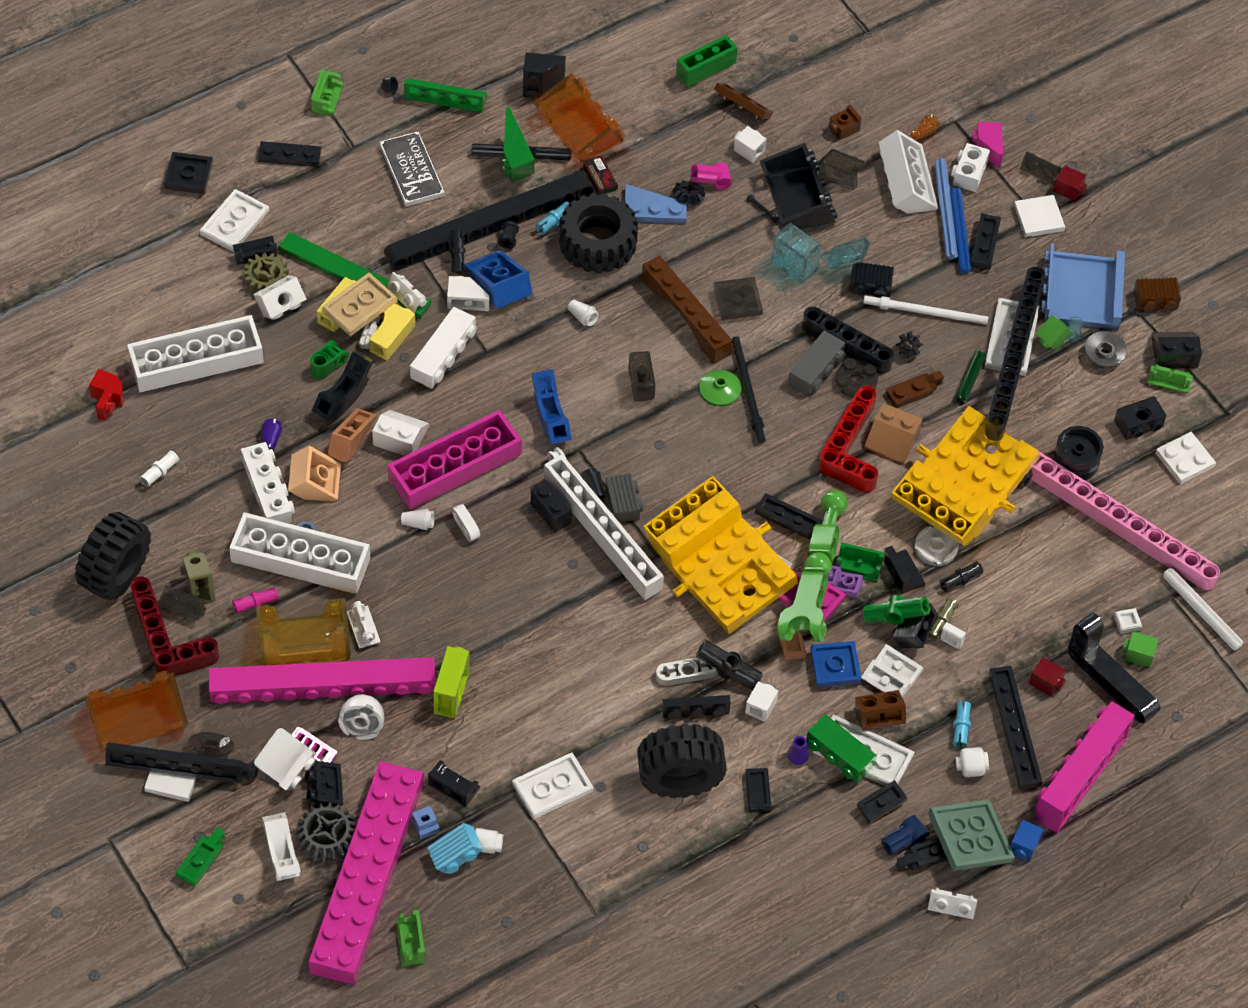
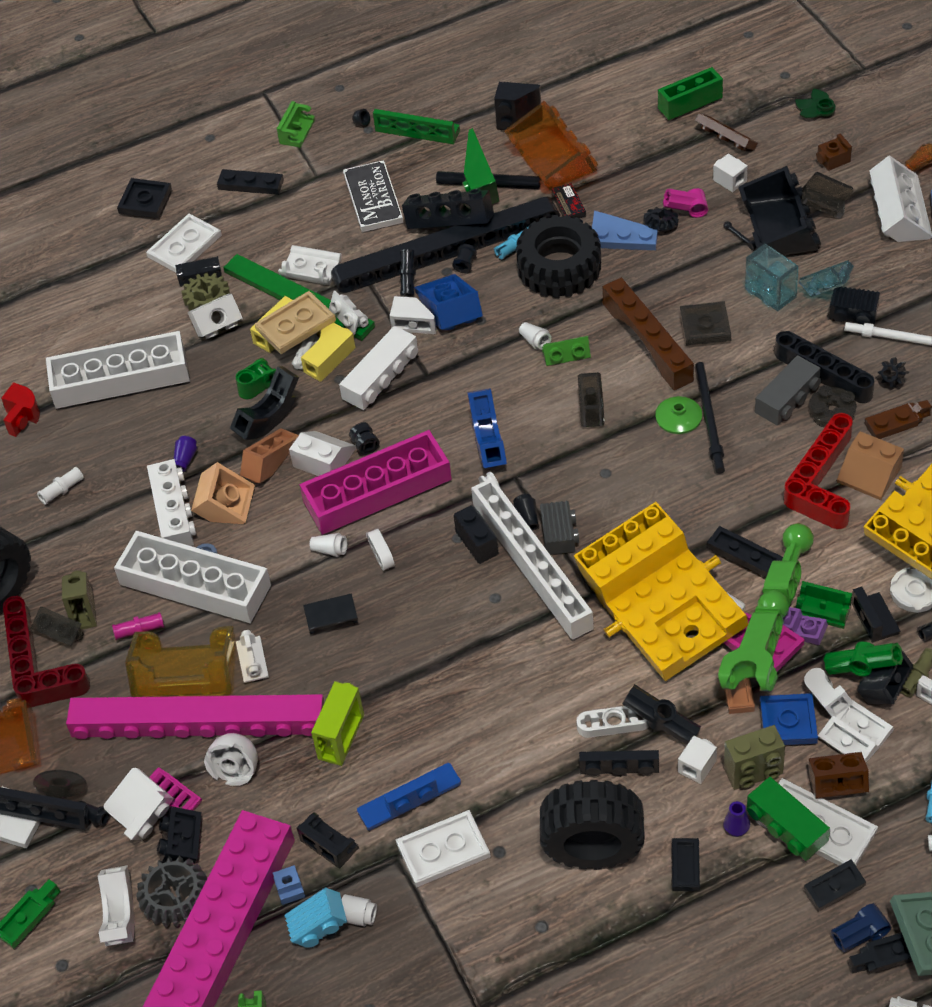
camera: 15 degrees right, 5 degrees down
none -> white piece [278,245,342,285]
none -> black hinge [303,593,358,634]
none -> black wheel [349,422,380,455]
none -> blue bracket [357,763,461,830]
none -> black brick [402,188,494,229]
none -> bright green hinge [542,336,591,366]
none -> olive brick [724,725,785,790]
none -> dark green plate [795,89,836,118]
none -> white leg [804,668,853,717]

